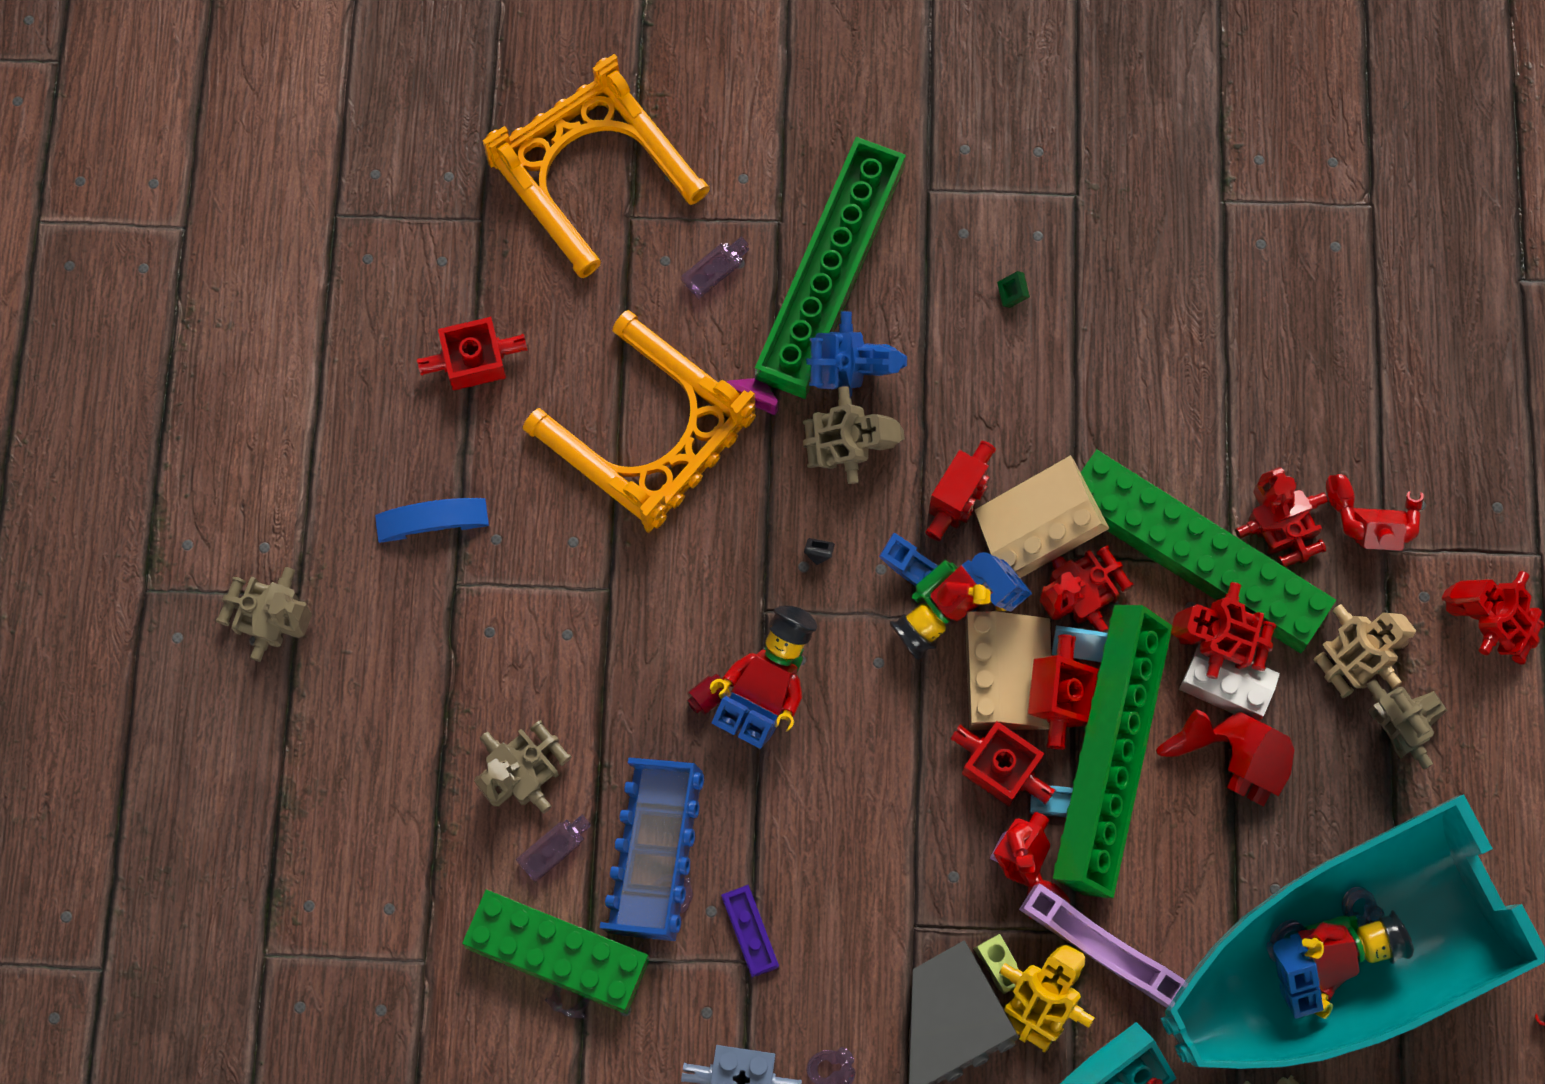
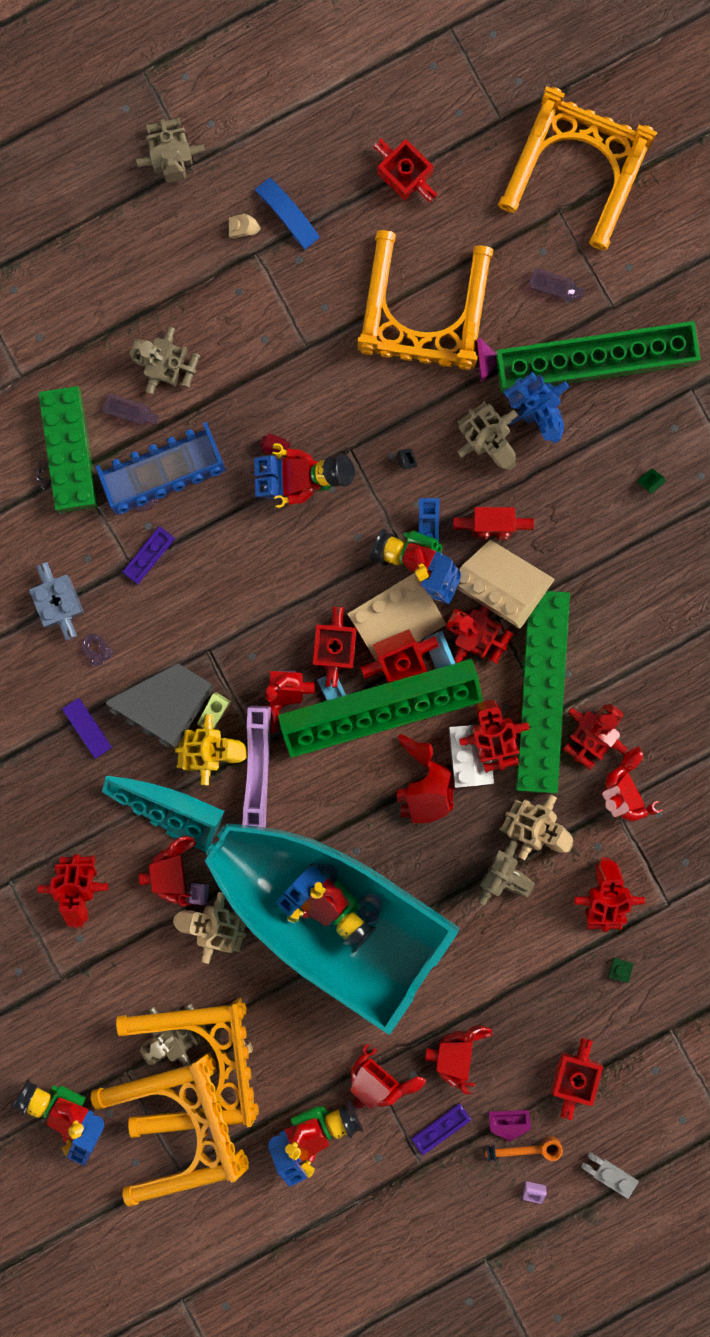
camera: 60 degrees right, 15 degrees up
none -> tan plate [229,214,261,239]

